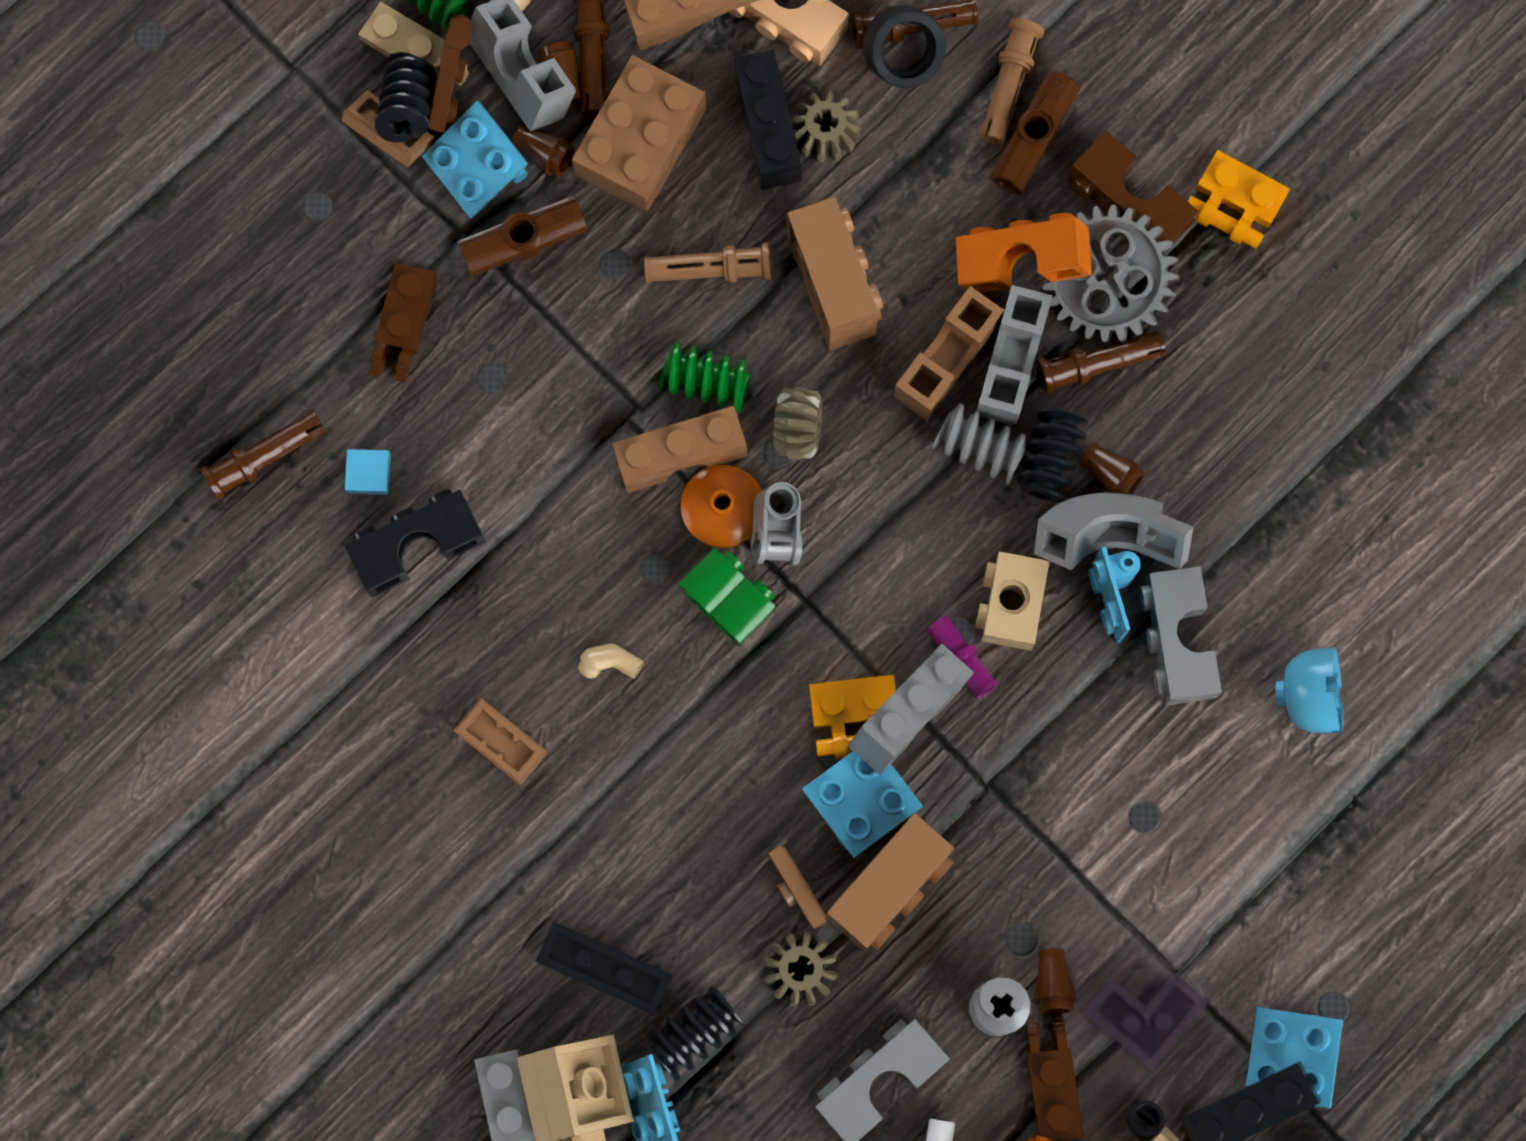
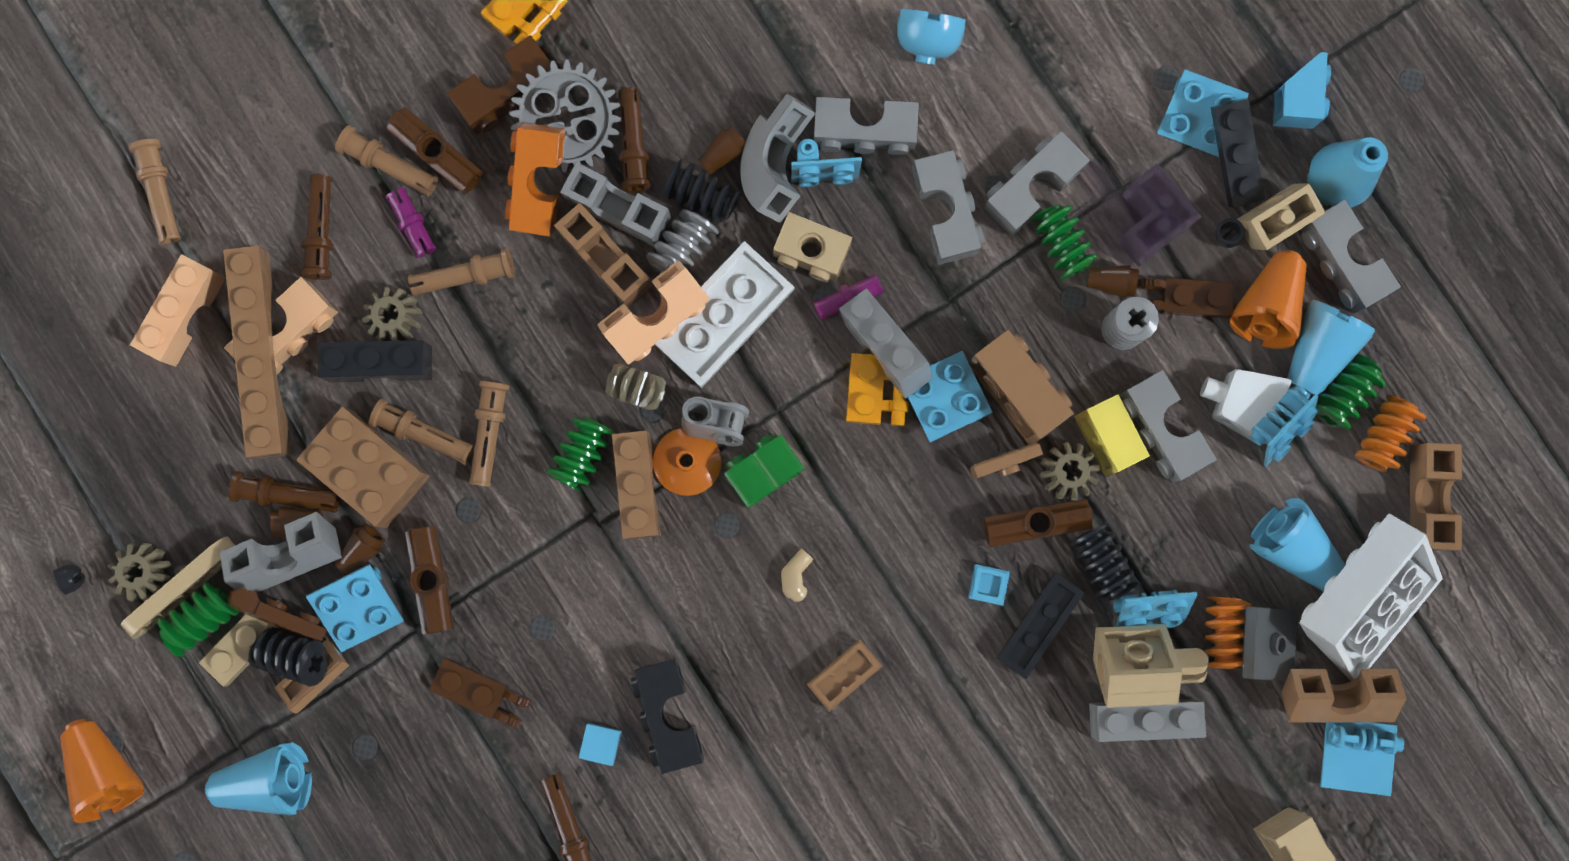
camera: 80 degrees left, 5 degrees up
medium nougat brick [787,196,883,351] -> none
black tyre [863,5,946,88] -> none
none -> medium azure cone [205,742,312,815]
none -> medium nougat pin [368,398,475,465]
none -> magenta pin [385,188,437,258]
none -> medium nougat pin [408,248,515,297]
none -> light nougat arch [597,260,710,365]
none -> white plate [654,241,795,388]
none -> light grey arch [911,150,984,265]
none -> medium azure tile [968,564,1010,606]
none -> reddish brown piece [983,499,1093,547]
none -> light grey arch [984,131,1090,237]
none -> green piece [1030,204,1098,281]
none -> light yellow hinge [1074,394,1150,477]

